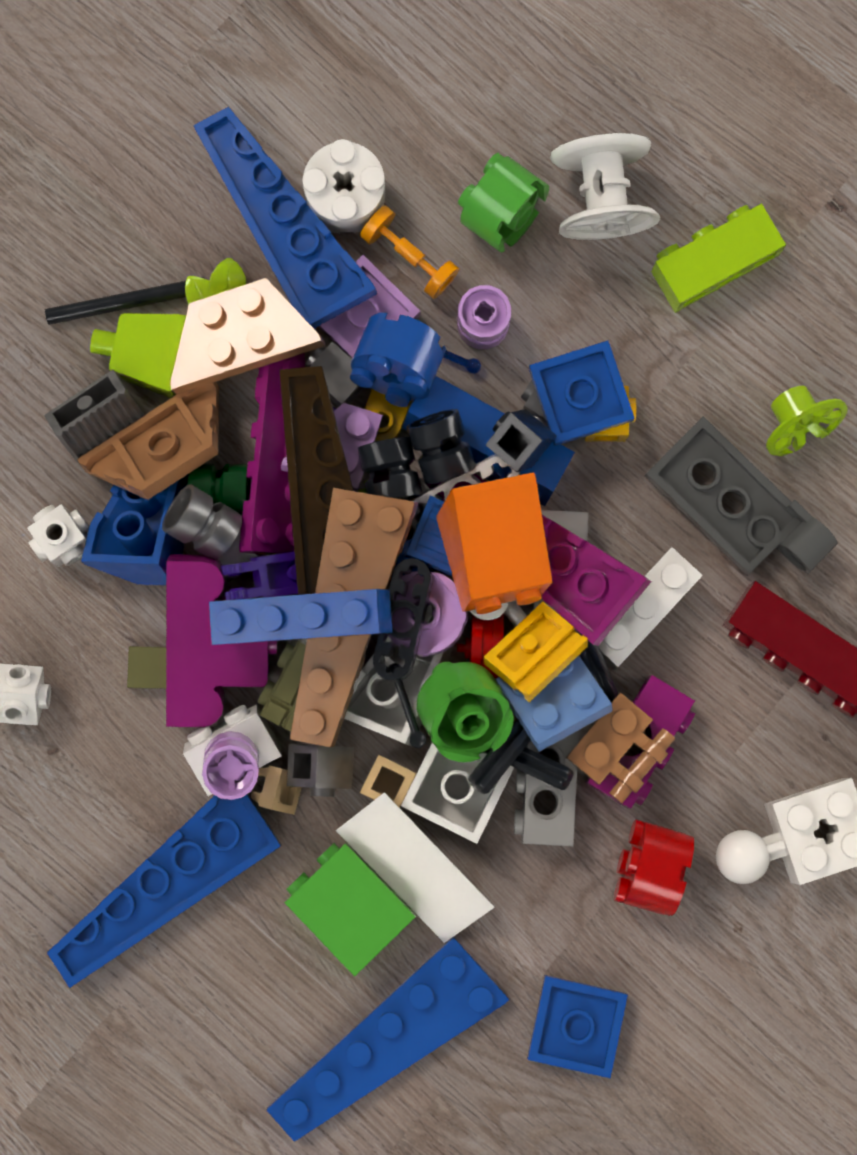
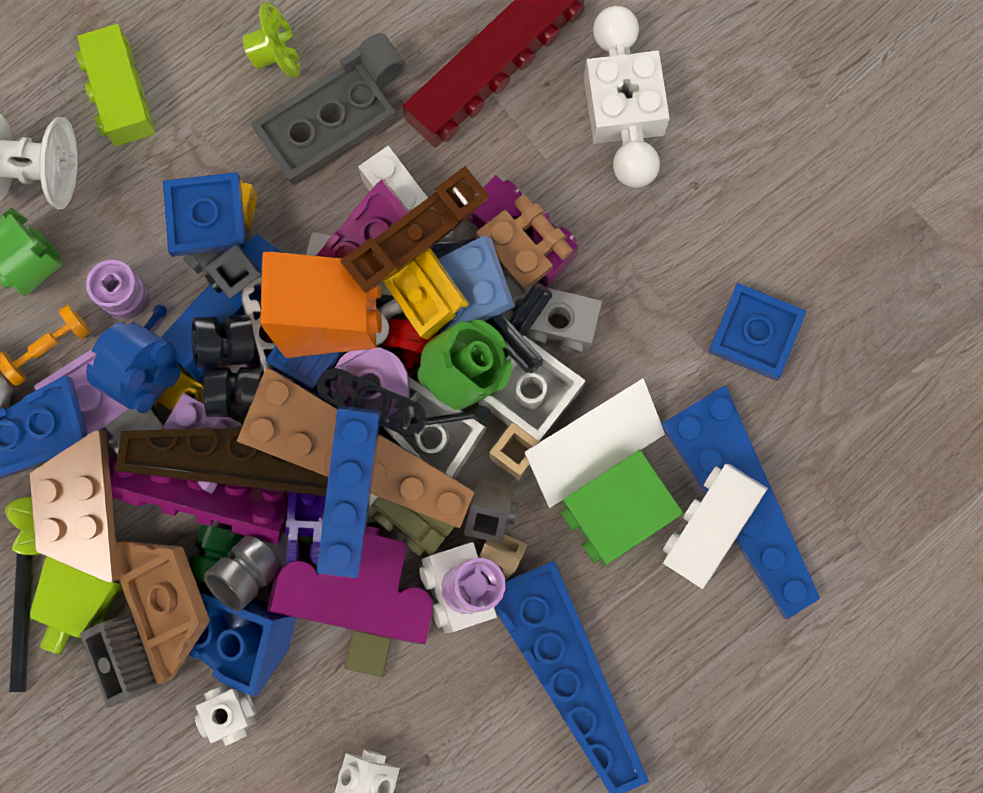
camera: 75 degrees left, 5 degrees down
red brick [613,819,694,916] -> none
none -> reddish brown slope [340,166,490,293]
none -> white brick [662,464,768,589]

